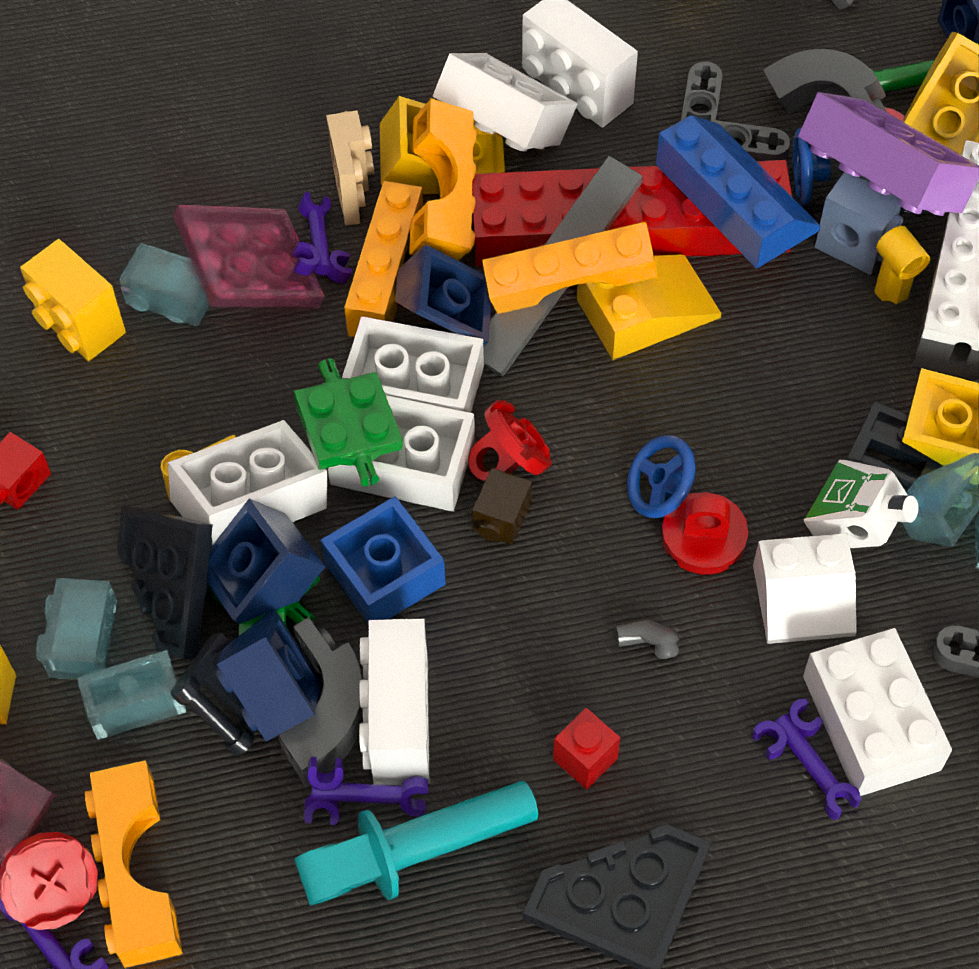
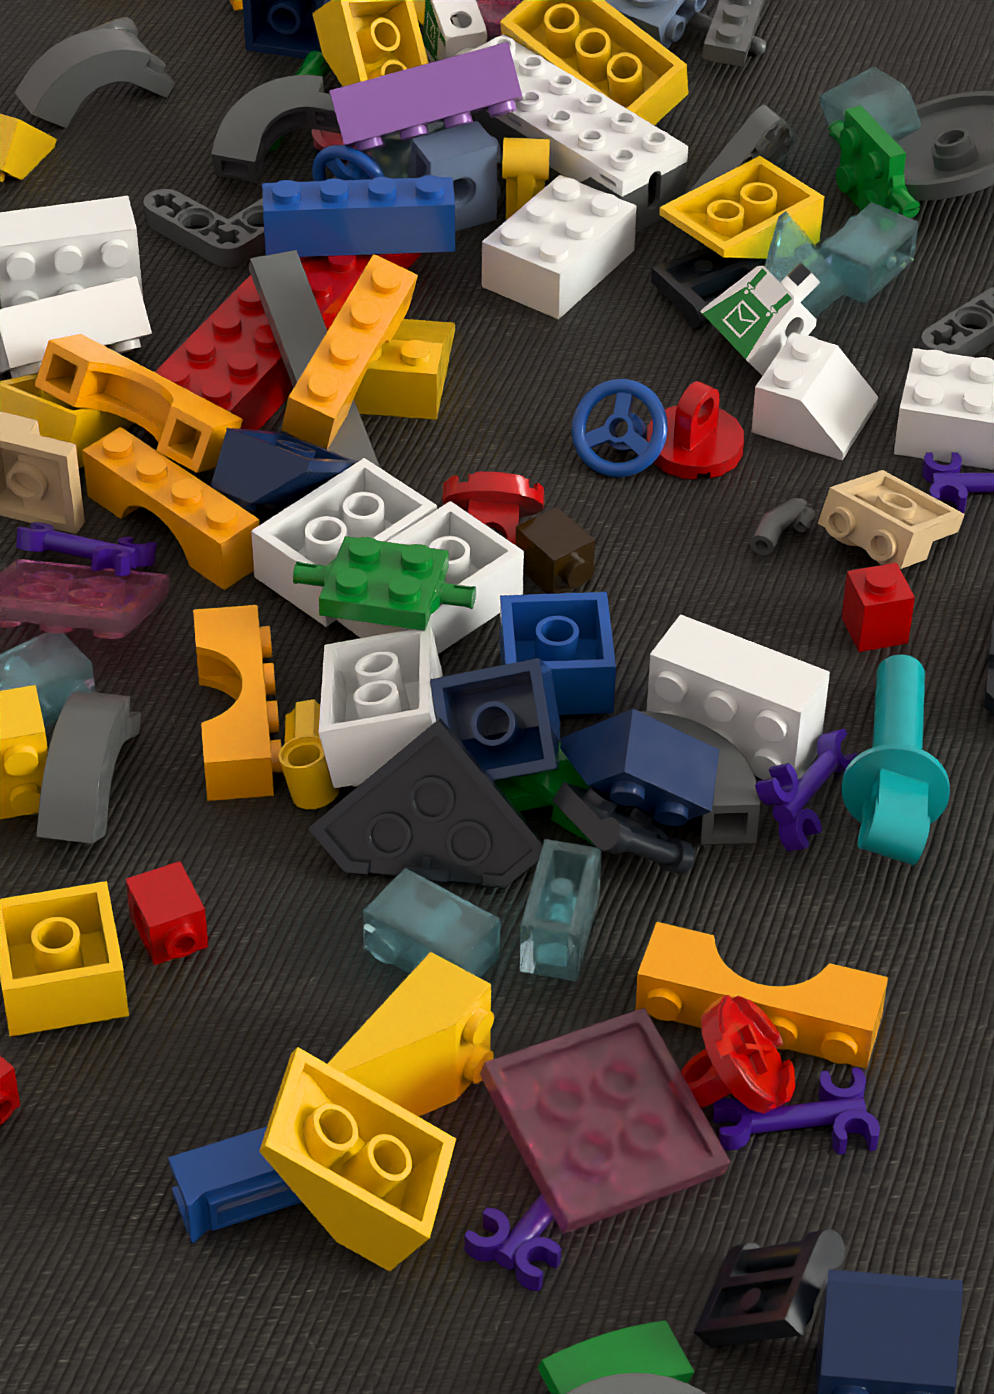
camera: 60 degrees left, 15 degrees down
none -> dark grey arch [37,690,141,843]
none -> light orange arch [193,605,283,801]
none -> white brick [482,175,637,319]
none -> tan plate [818,470,965,569]

